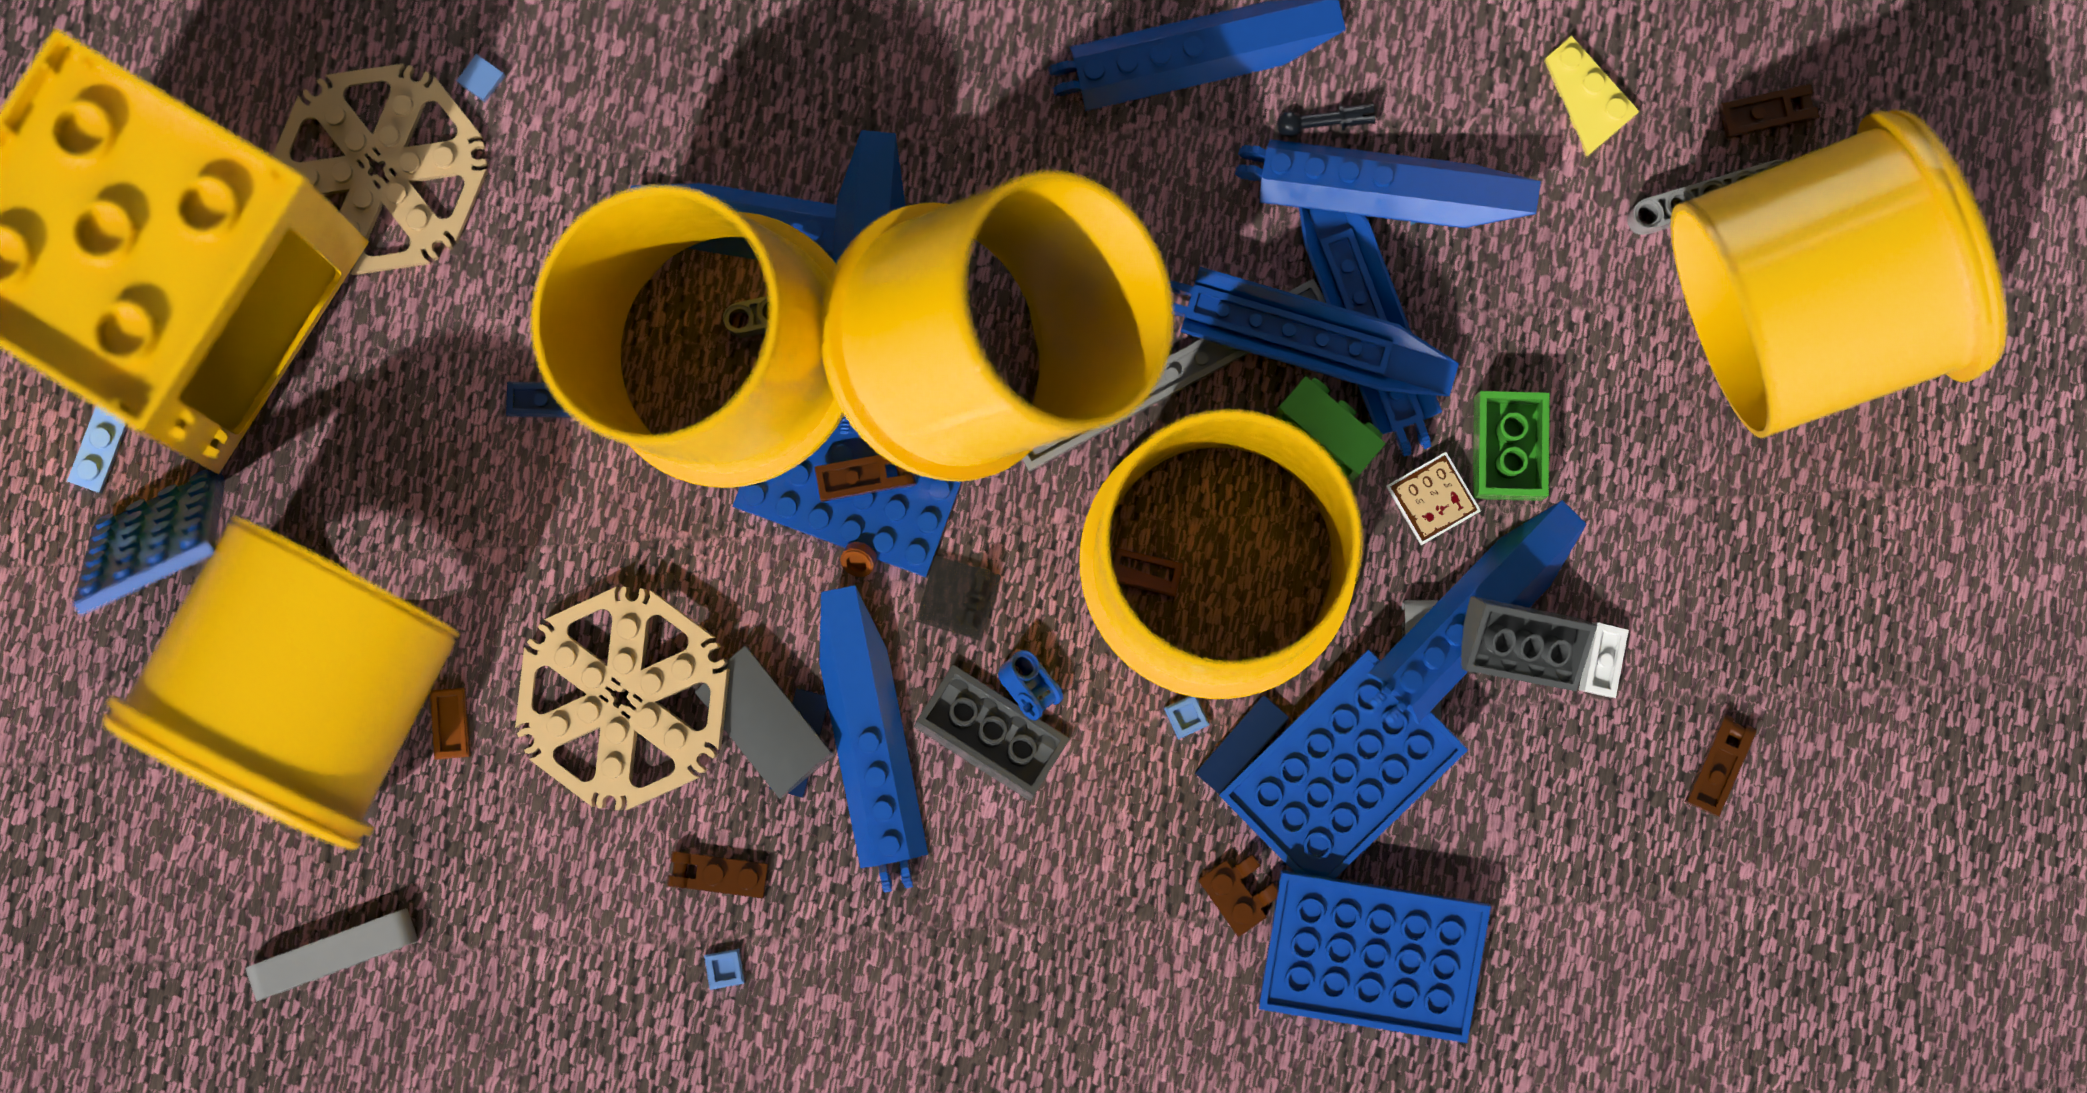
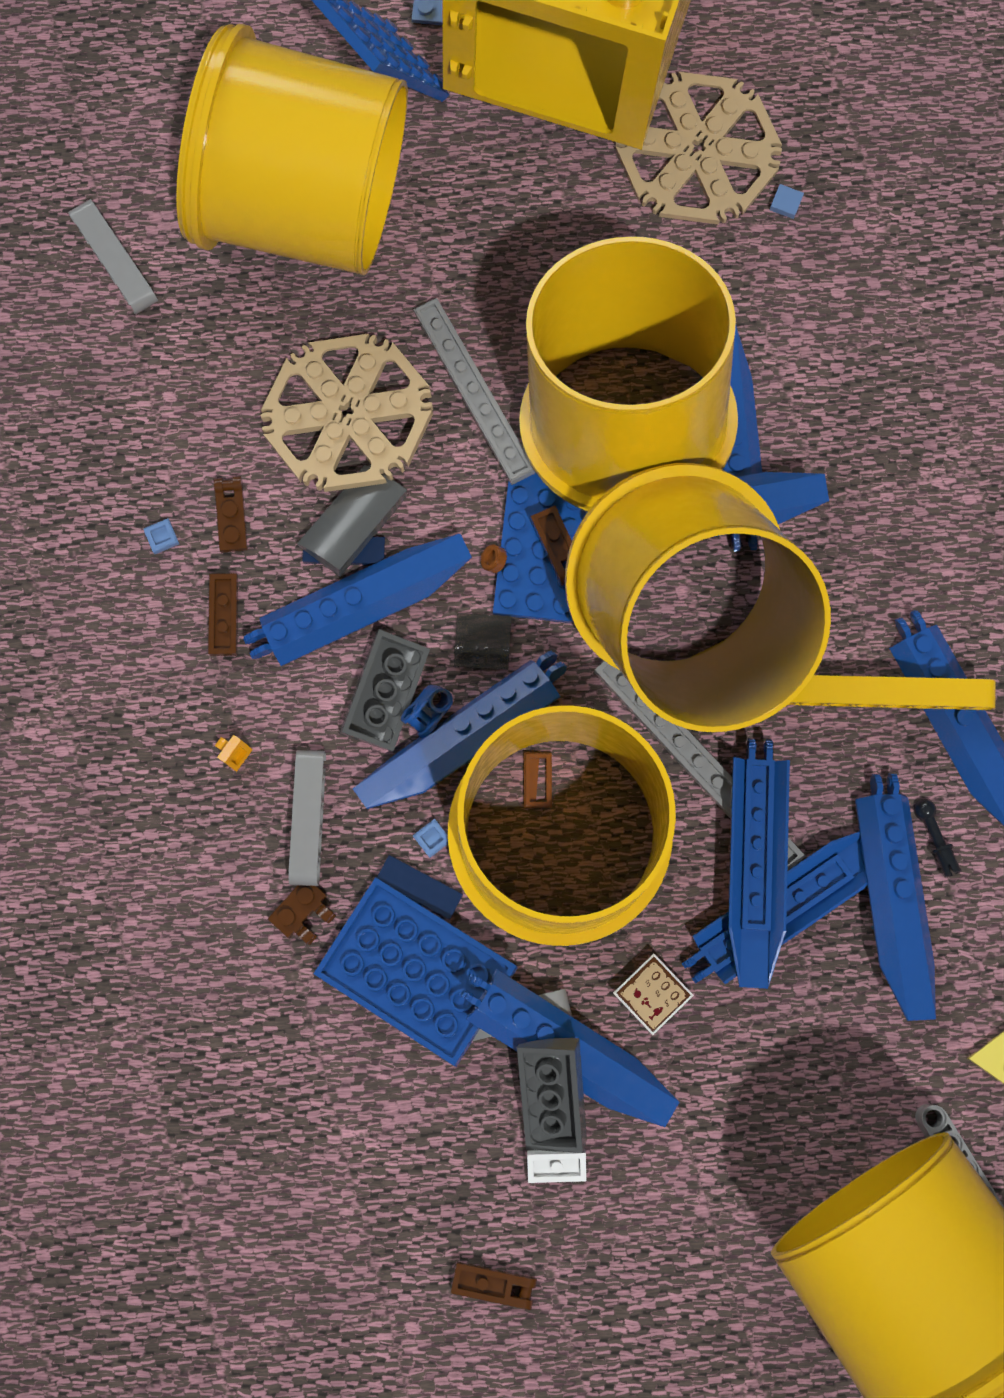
camera: 75 degrees right, 5 degrees down
dark orange tile [430,688,471,760] -> none
blue plate [1258,870,1491,1043] -> none
bright green brick [1274,376,1386,483] -> none
bright green brick [1473,391,1550,501] -> none
none -> reddish brown plate [208,573,238,656]
none -> light orange tile [215,735,253,772]
none -> light grey beam [289,750,326,886]
none -> blue hinge [353,651,567,809]
none -> light grey tile [413,298,535,485]
none -> yellow beam [788,675,996,710]

